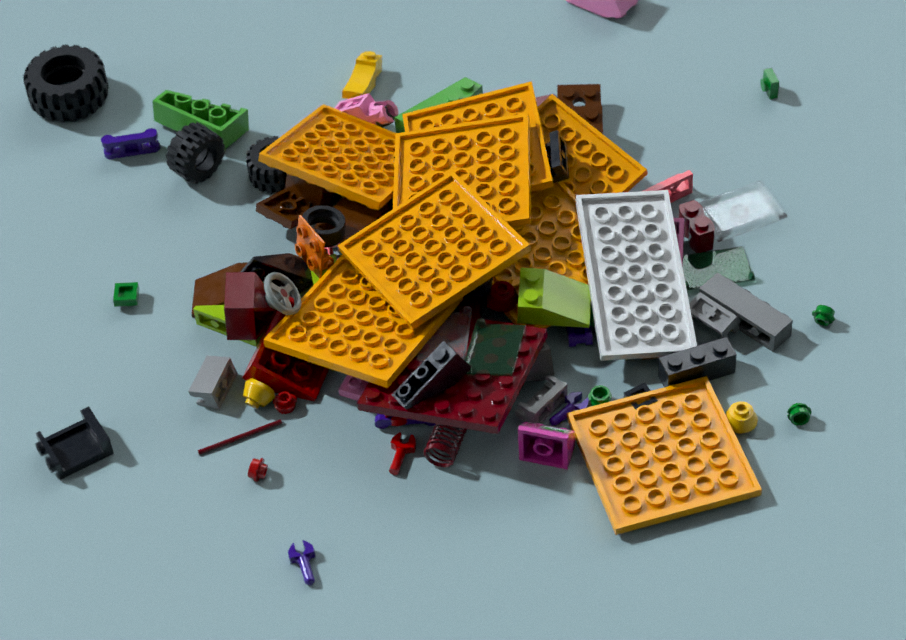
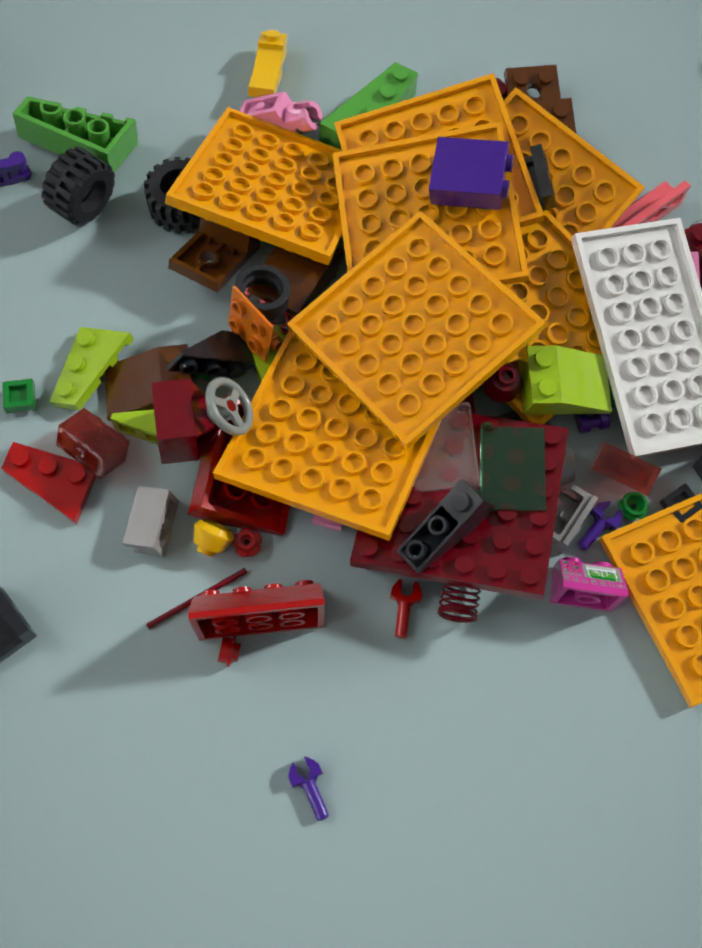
camera: 15 degrees left, 20 degrees up
none -> red wing [1,442,99,525]
none -> lime wing [49,327,134,411]
none -> clear red brick [56,408,130,479]
none -> red slope [188,580,325,641]
none -> dark purple brick [429,137,514,210]
none -> clear red brick [588,441,662,496]

